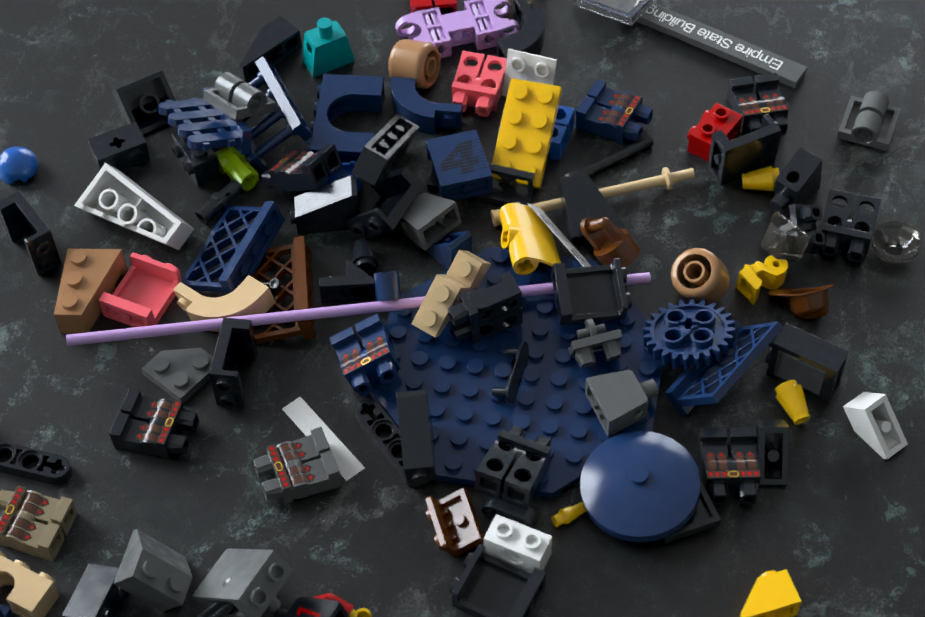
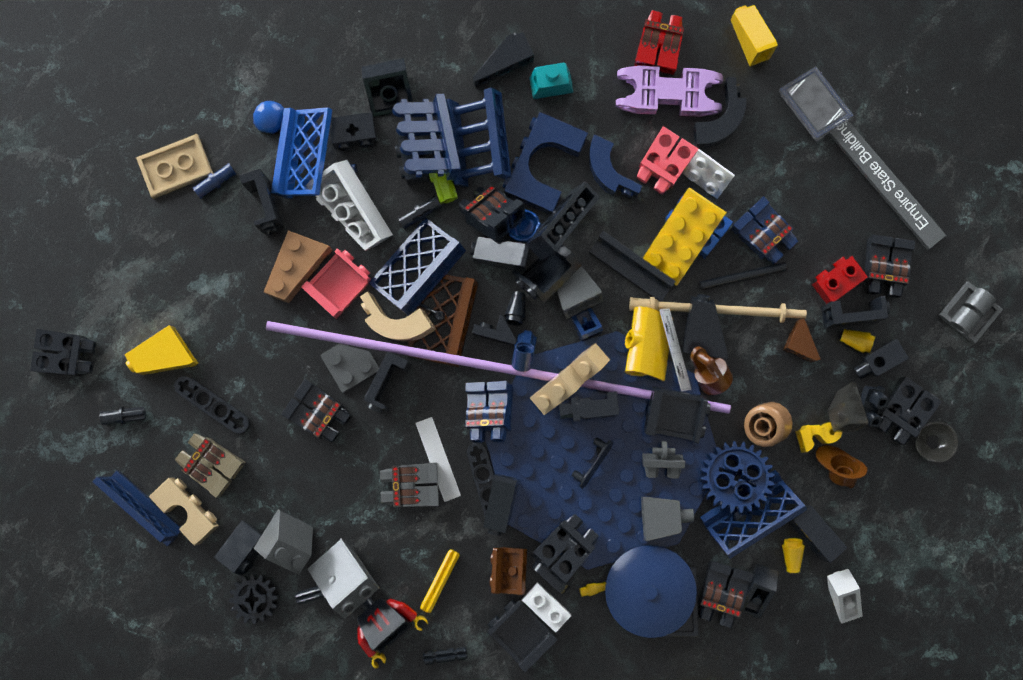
camera: 20 degrees right, 30 degrees up
dark grey plate [203,72,277,121] -> none
medium nougat head [388,39,441,89] -> none
dark blue panel [426,130,493,201] -> none
none -> blue fence [271,108,332,199]
none -> yellow axle [420,549,459,613]
none -> reddish brown slope [783,318,820,363]

